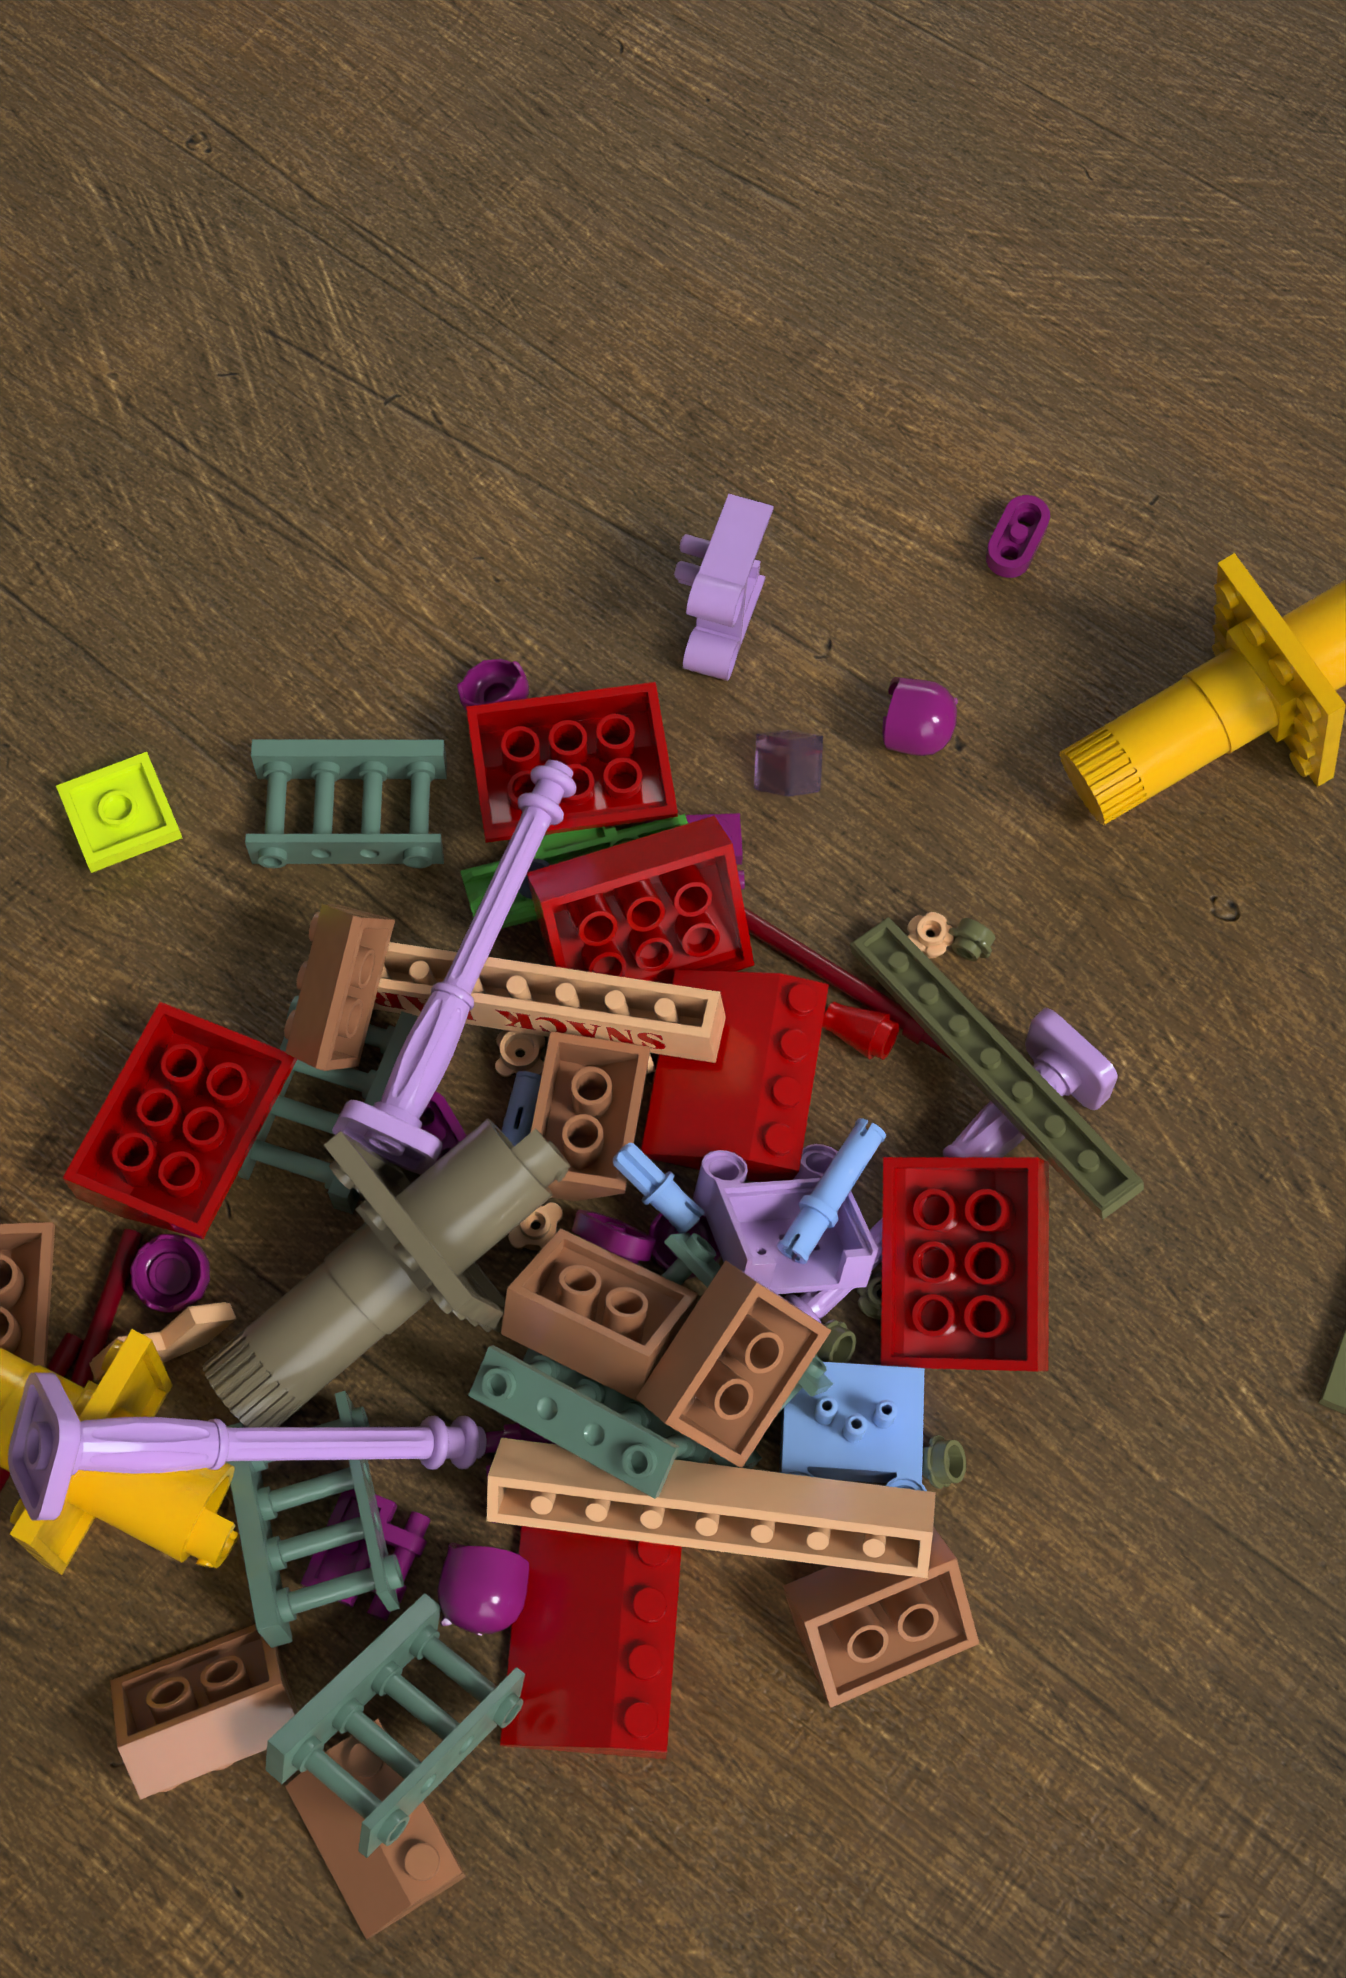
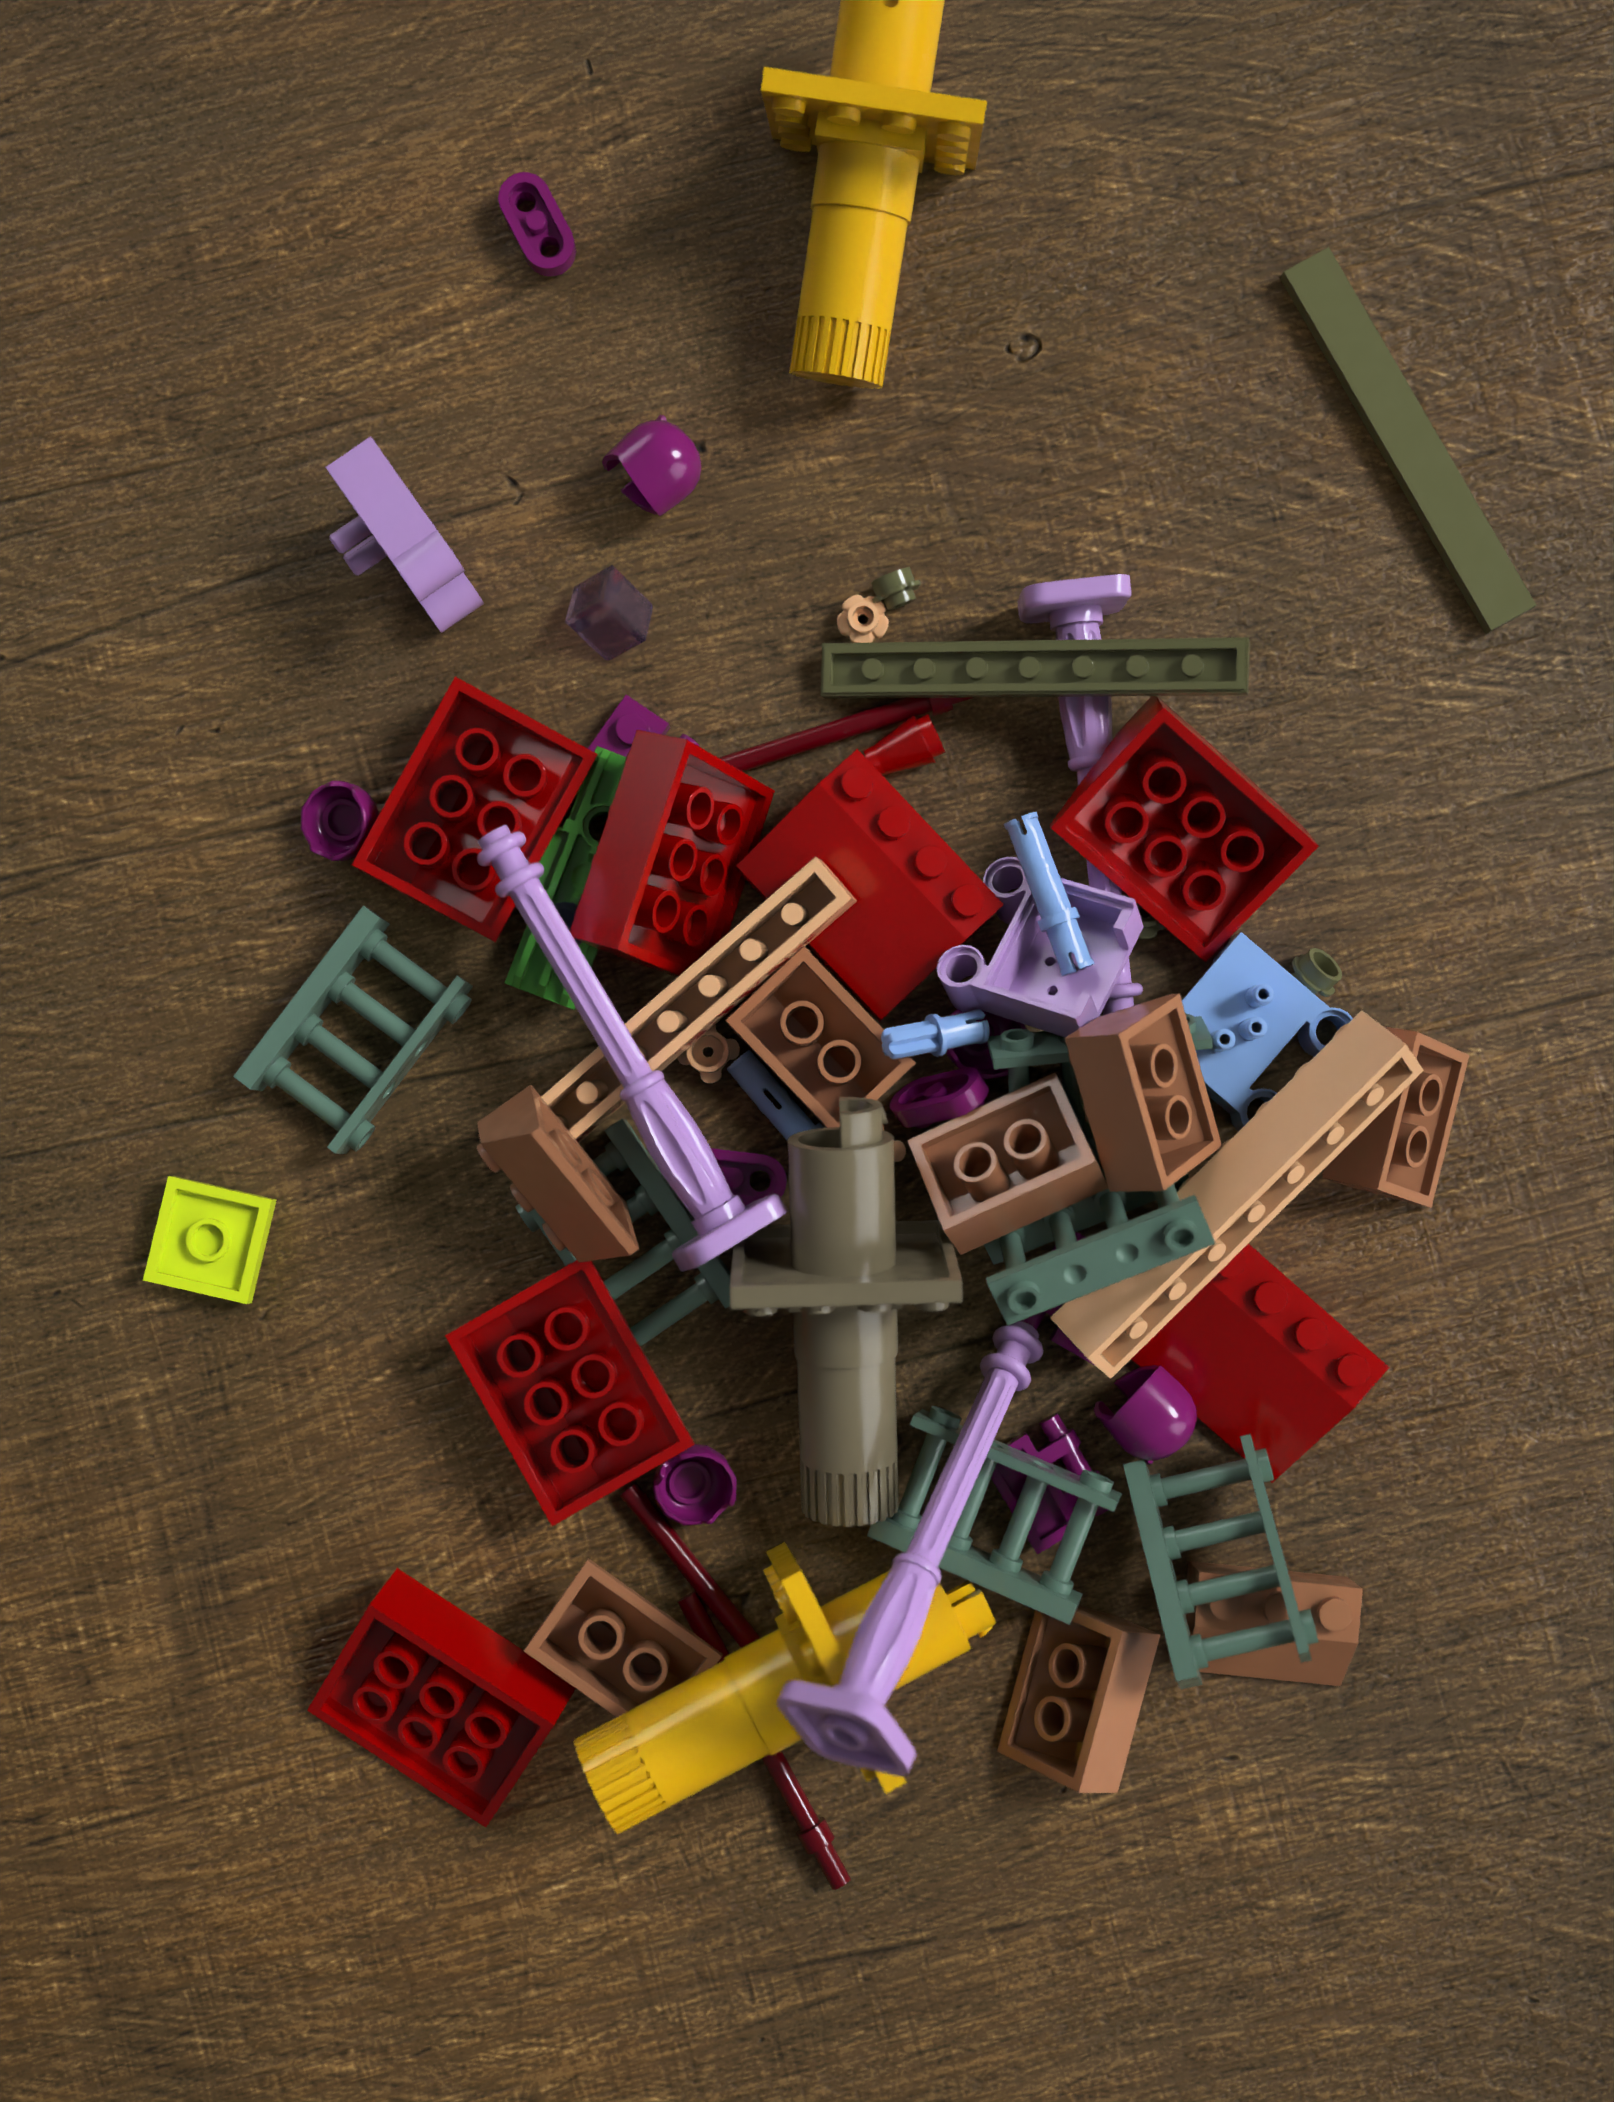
camera: 50 degrees left, 20 degrees up
light nougat tile [89,1302,236,1380] -> none
olive plate [816,1319,856,1363] -> none

